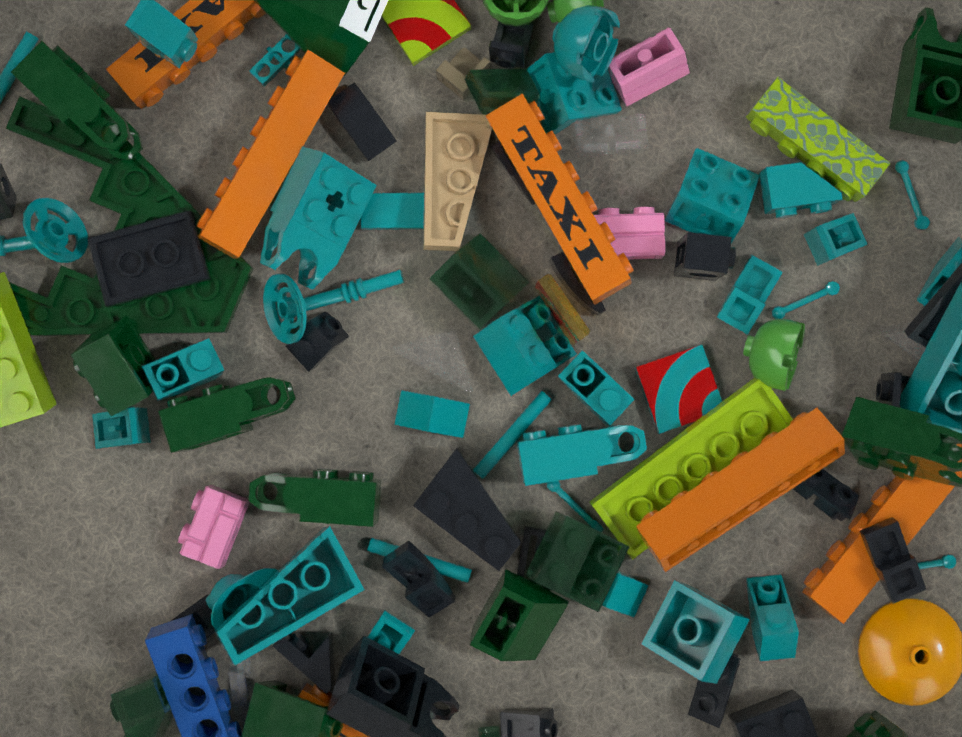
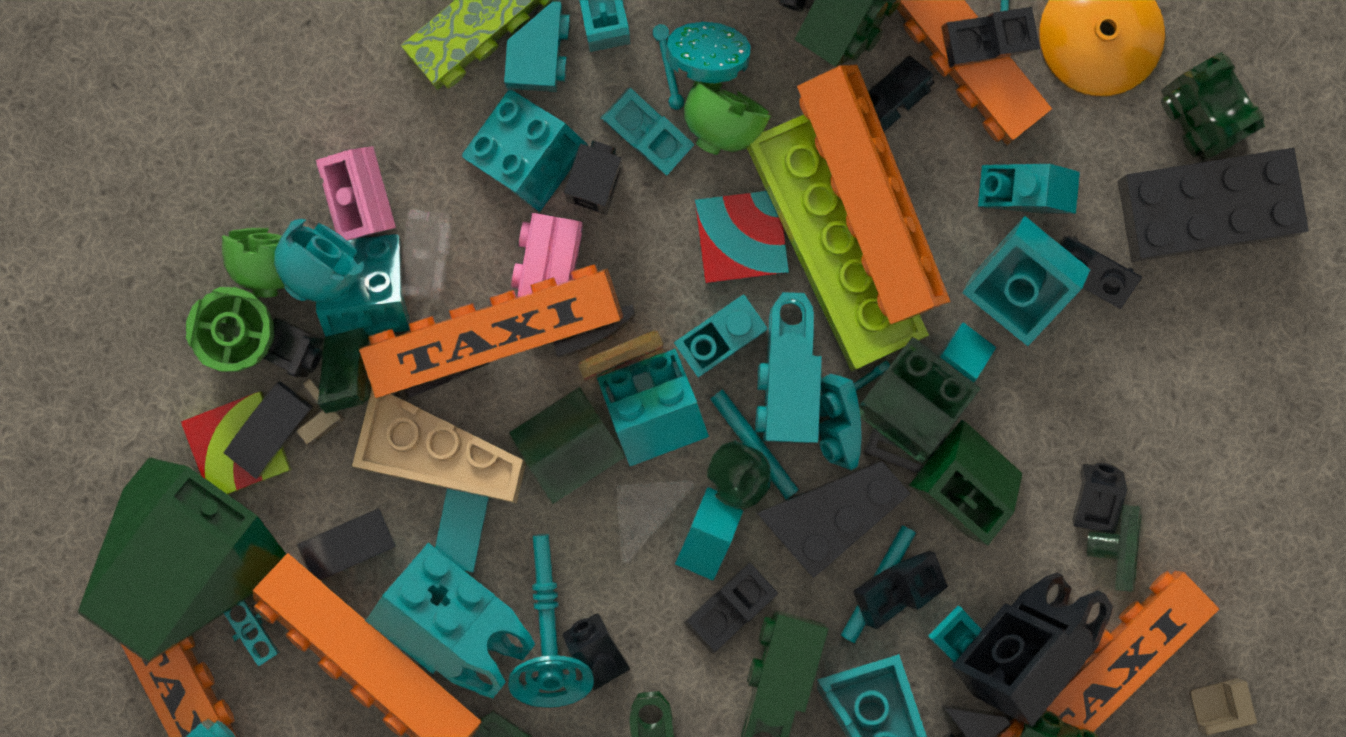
camera: 80 degrees left, 0 degrees up
none -> black slope [223,381,313,479]
none -> teal tile [666,22,751,83]
none -> black slope [684,562,779,654]
none -> clear green hair [707,440,771,510]
none -> teal slope [819,374,861,470]

